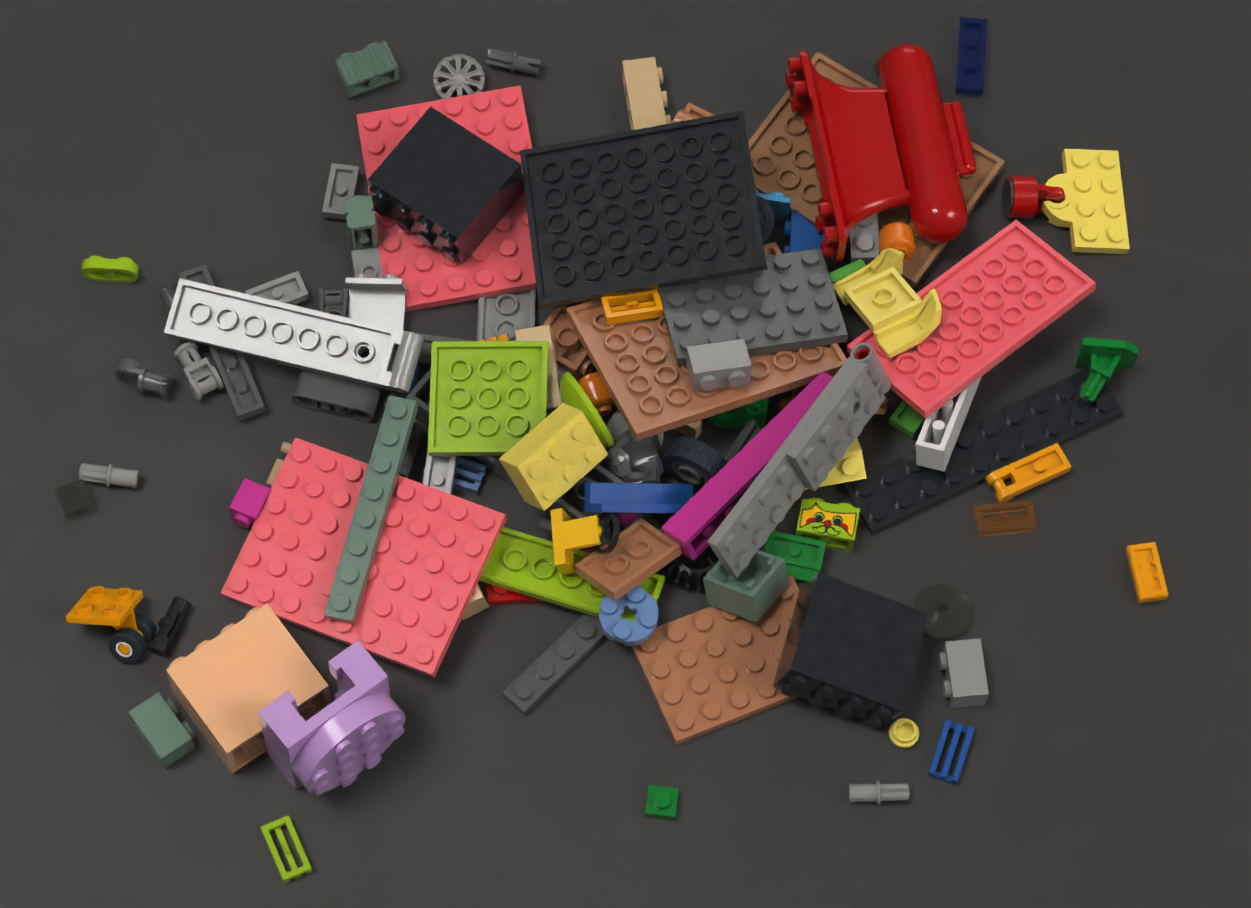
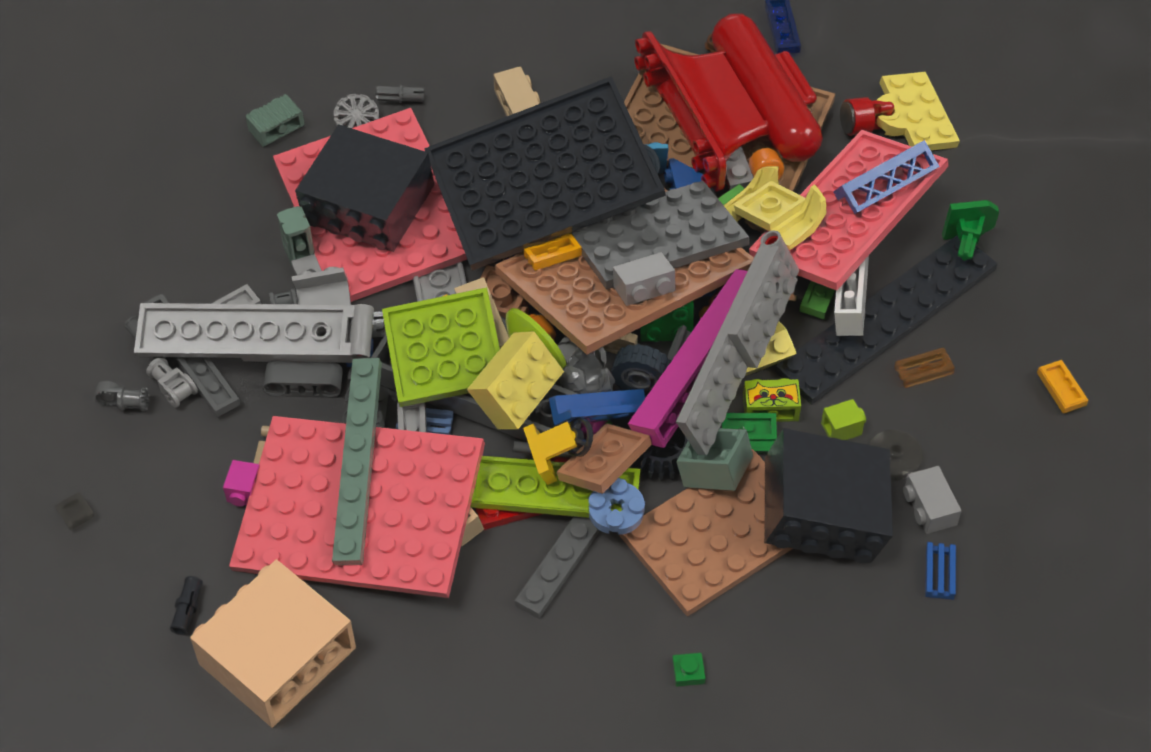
camera: 10 degrees left, 10 degrees down
light orange plate [65,586,156,664] -> none
light grey axle [79,463,139,489] -> none
lime plate [81,255,139,283] -> none
sand green brick [128,692,195,769] -> none
lavender piece [258,640,405,795] -> none
light grey plate [322,163,360,220] -> none
light grey axle [849,780,910,805] -> none
light yellow plate [889,718,919,748] -> none
light orange plate [985,443,1072,504] -> none
none -> lime brick [821,399,866,440]
none -> fence [833,140,940,214]

